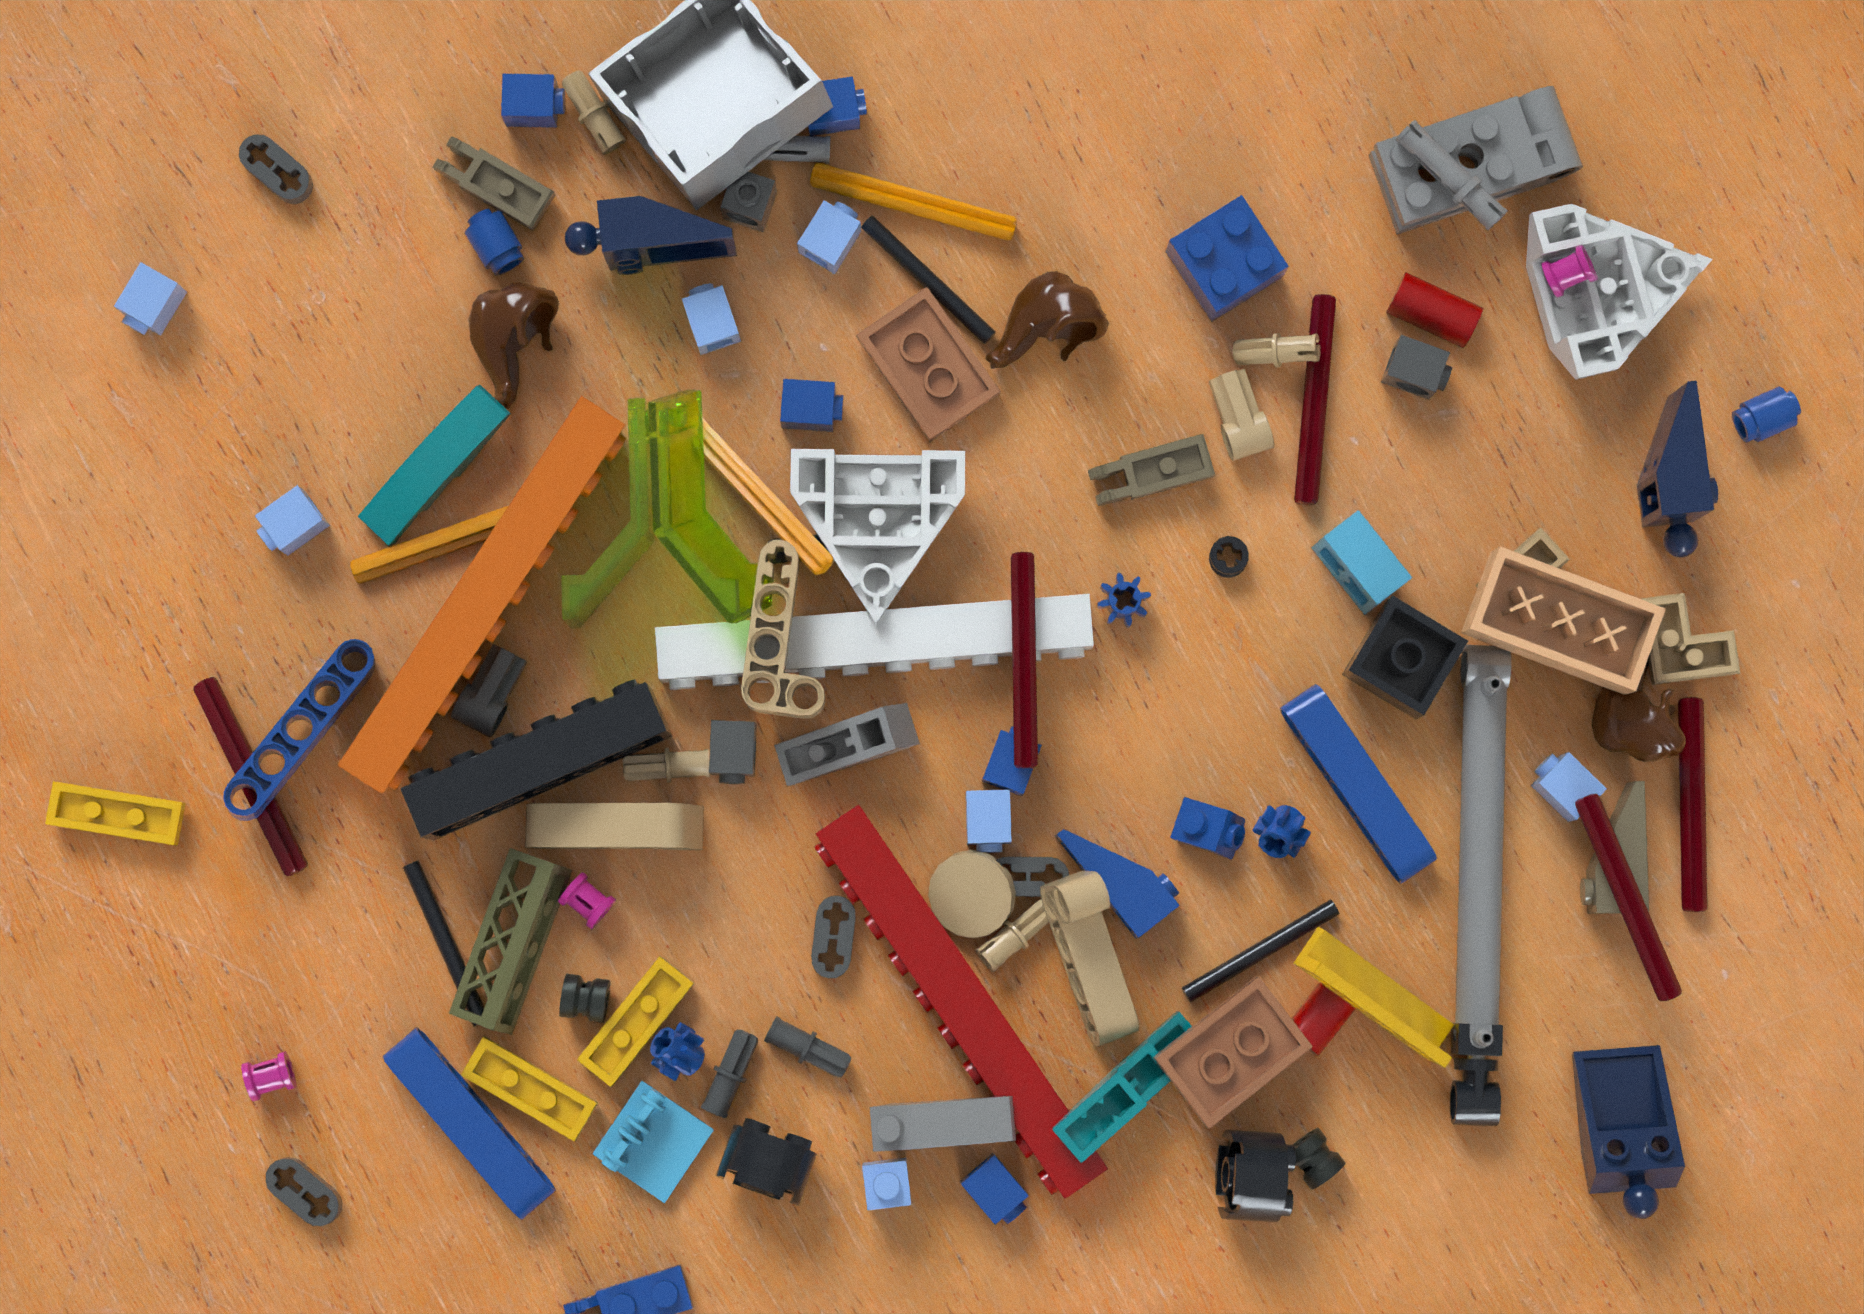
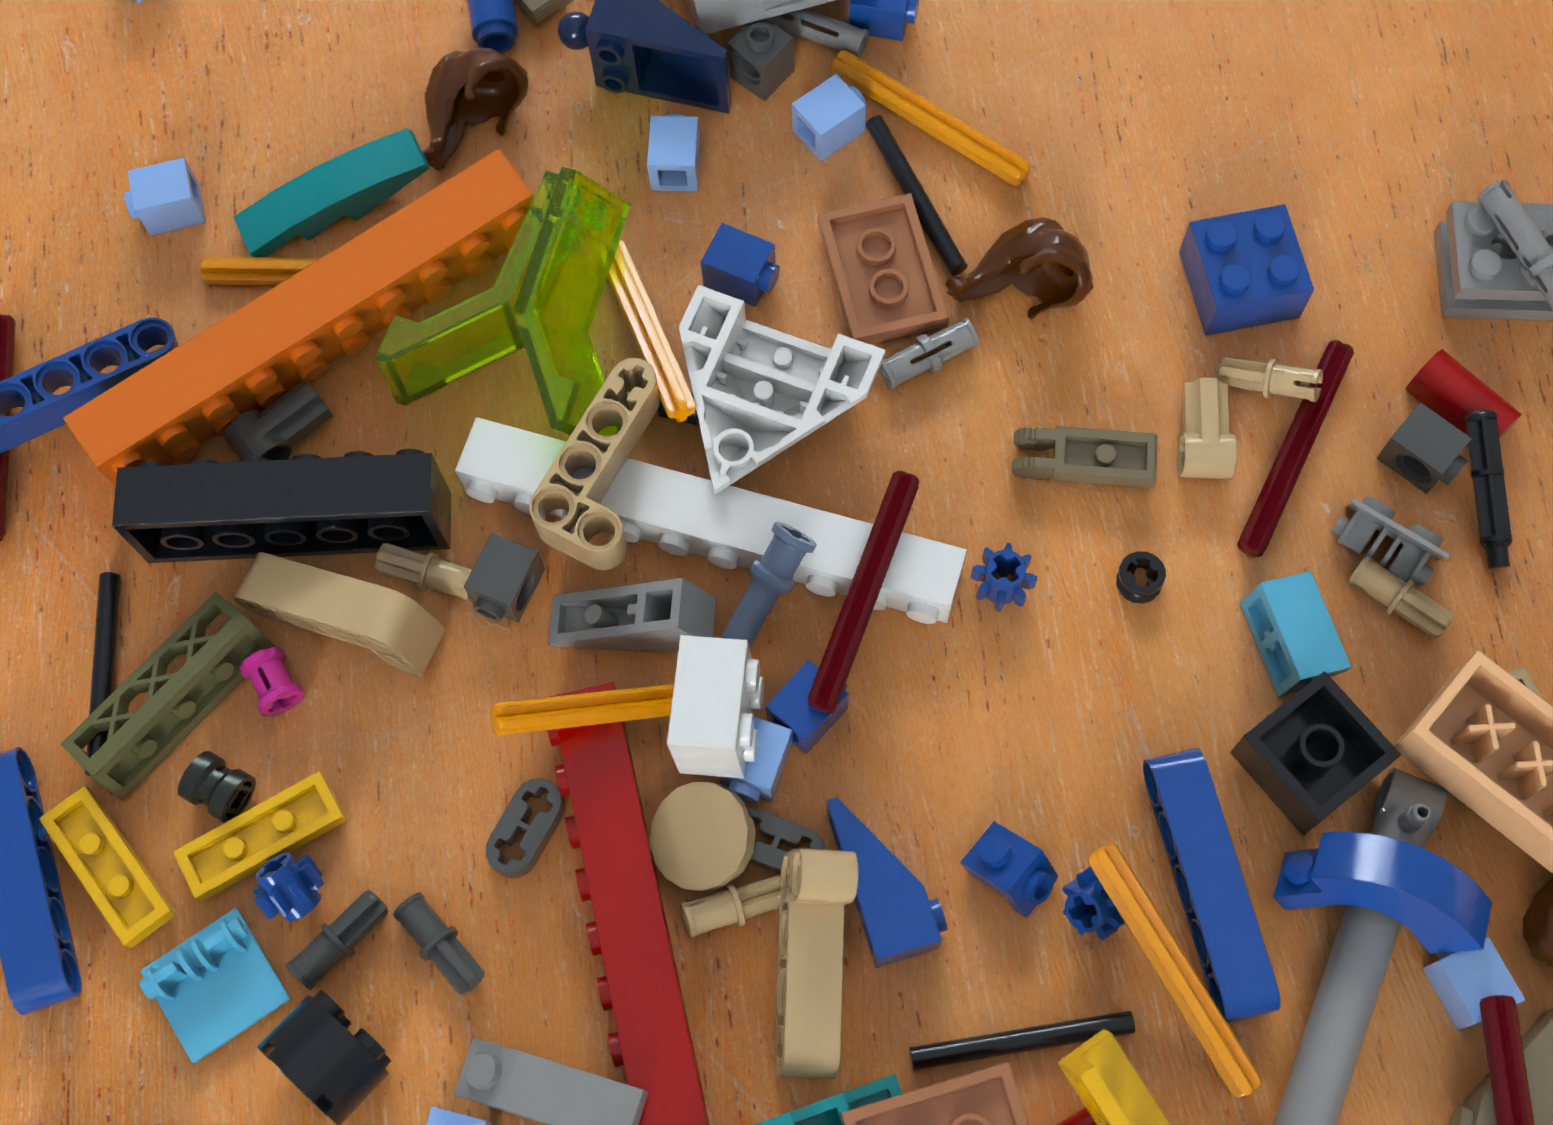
camera: 30 degrees right, 15 degrees down
none -> light orange axle [490,684,674,736]
none -> white brick [667,635,764,779]
none -> sand blue pin [720,522,817,648]
none -> light grey pin [879,318,980,389]
none -> light orange axle [1088,843,1262,1098]
none -> blue arch [1273,832,1492,954]
none -> light grey hinge [1330,496,1450,586]
none -> tan axle [1347,555,1454,638]
none -> black piece [1465,409,1513,569]

